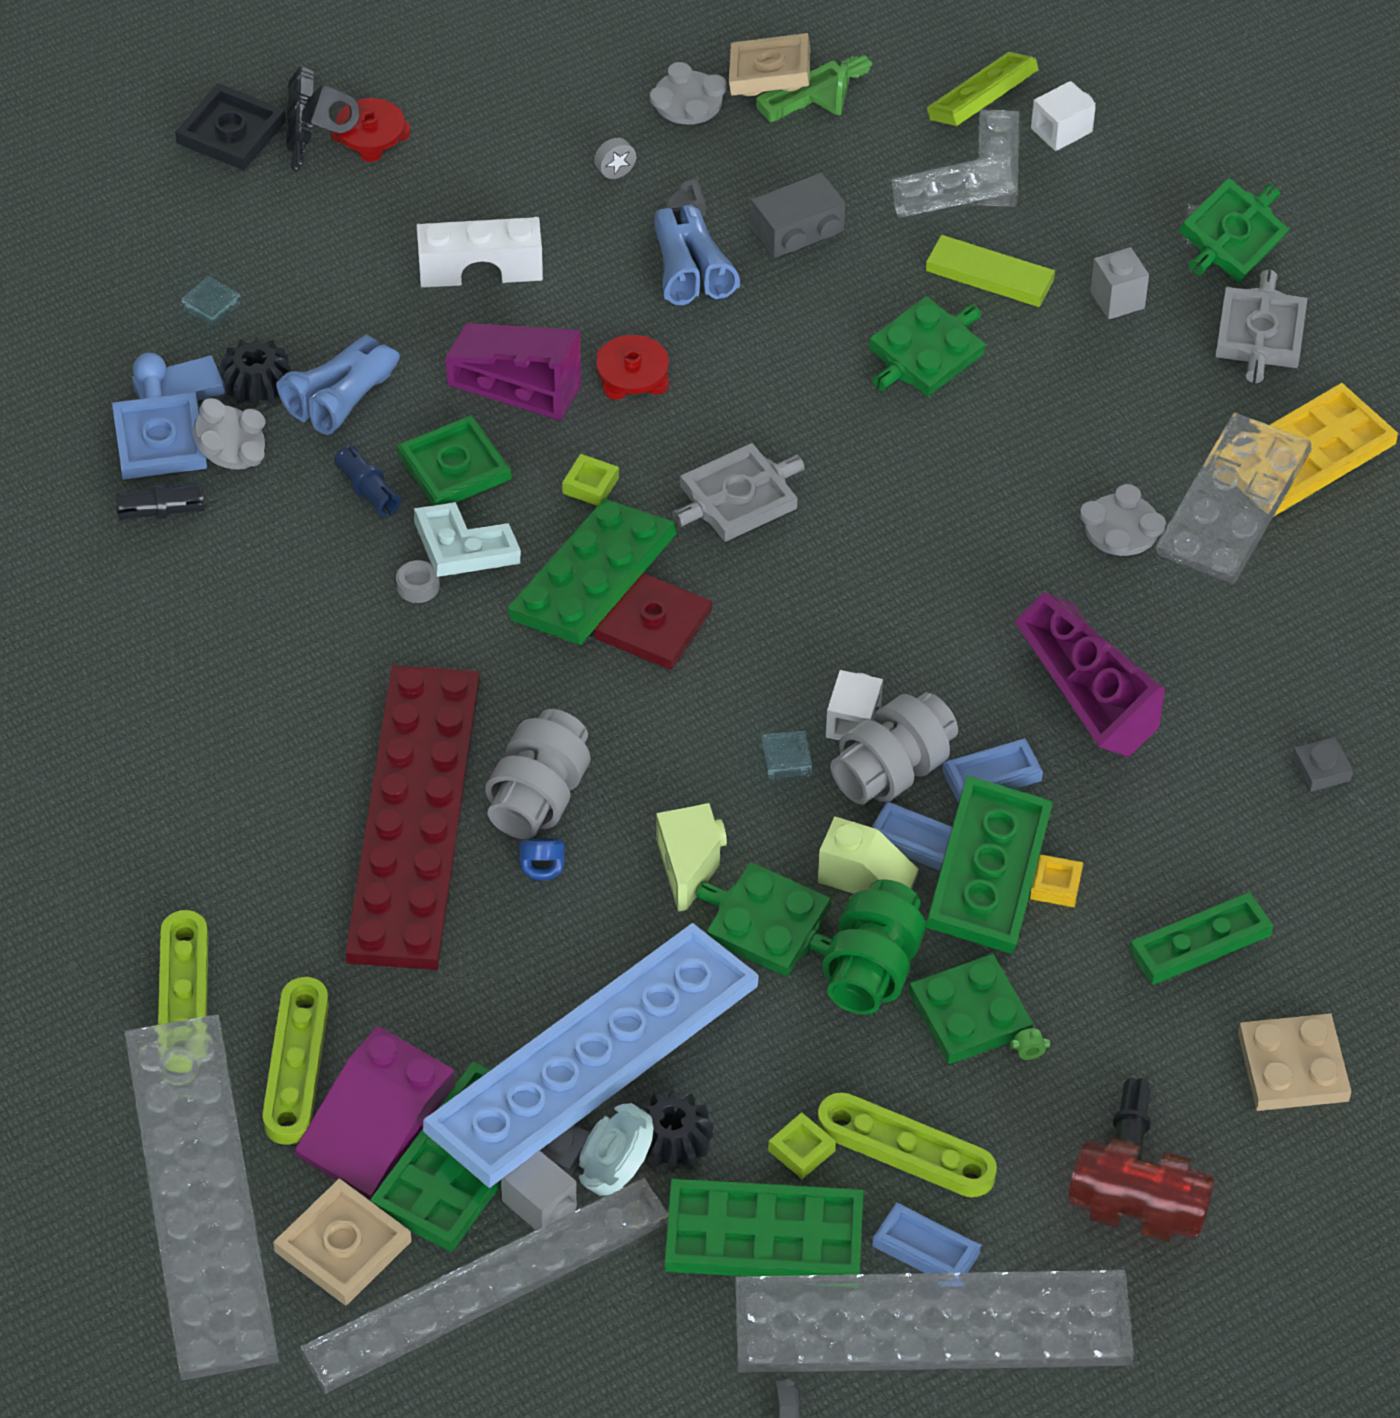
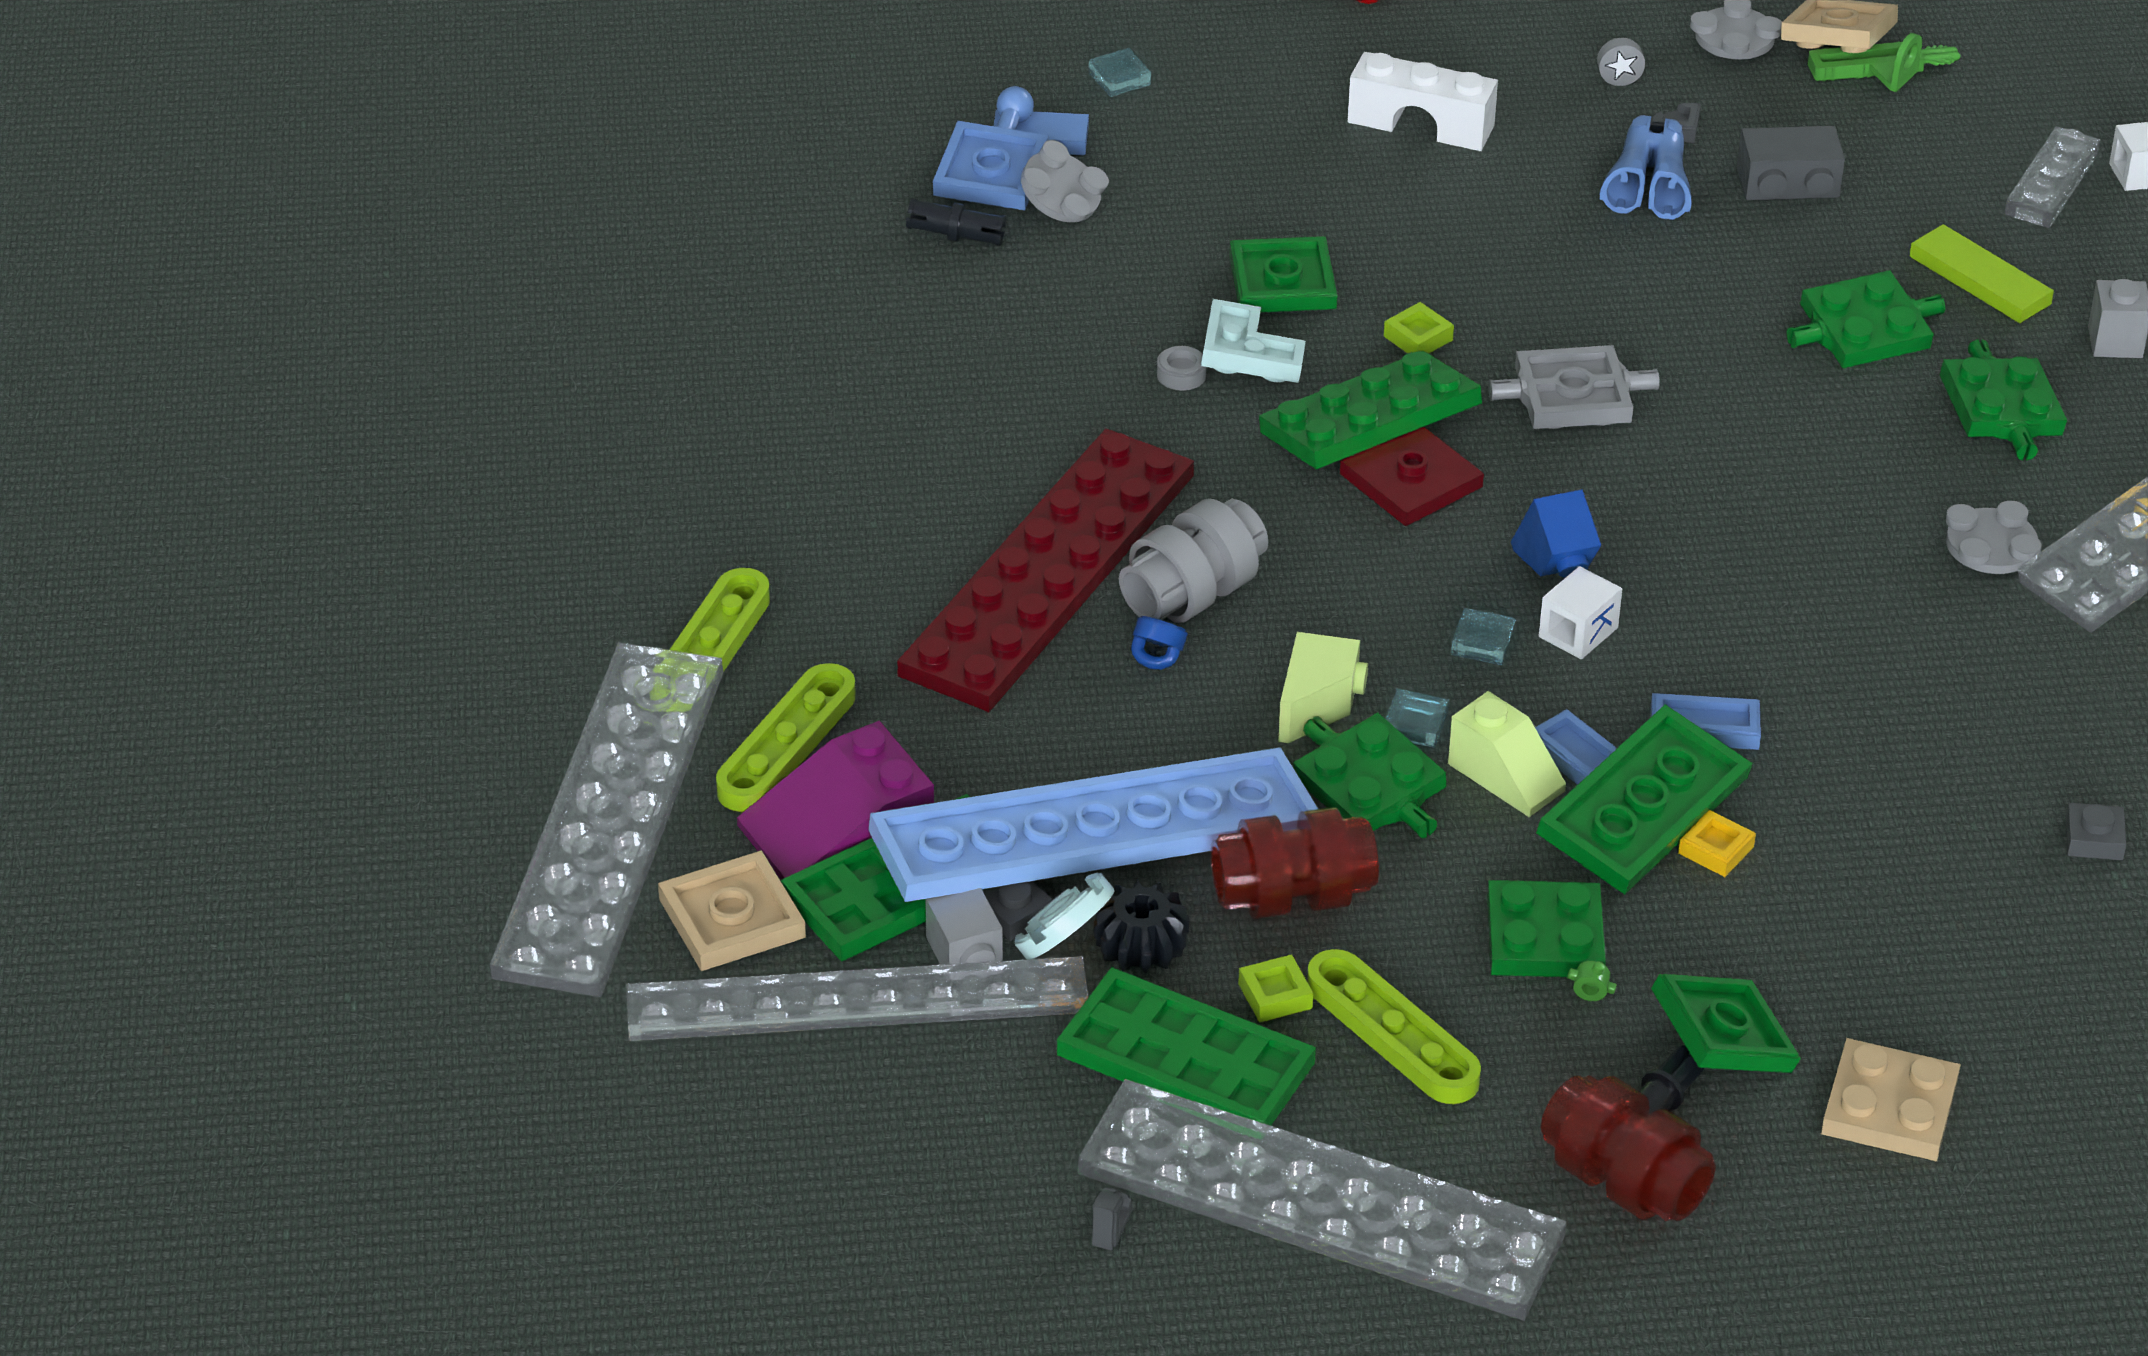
camera: 25 degrees right, 10 degrees down
black gear [220,336,291,408] -> none
medium blue piece [277,334,400,435] -> none
dark blue pin [334,445,401,517] -> none
magenta wedge [446,323,581,421] -> none
red piece [596,335,669,400] -> none
green piece [822,879,926,1015] -> none
light grey piece [830,692,958,805] -> none
medium blue tile [872,1202,981,1289] -> none
clear plate [892,153,1016,218] -> none
lime tile [927,52,1039,126] -> none
magenta wedge [1014,592,1165,757] -> none
green plate [1129,892,1273,985] -> none
none -> clear red piece [1211,807,1379,919]
none -> clear light blue tile [1385,688,1449,748]
none -> blue slope [1511,489,1601,577]
none -> green plate [1651,974,1801,1073]
none -> green plate [1939,339,2067,461]

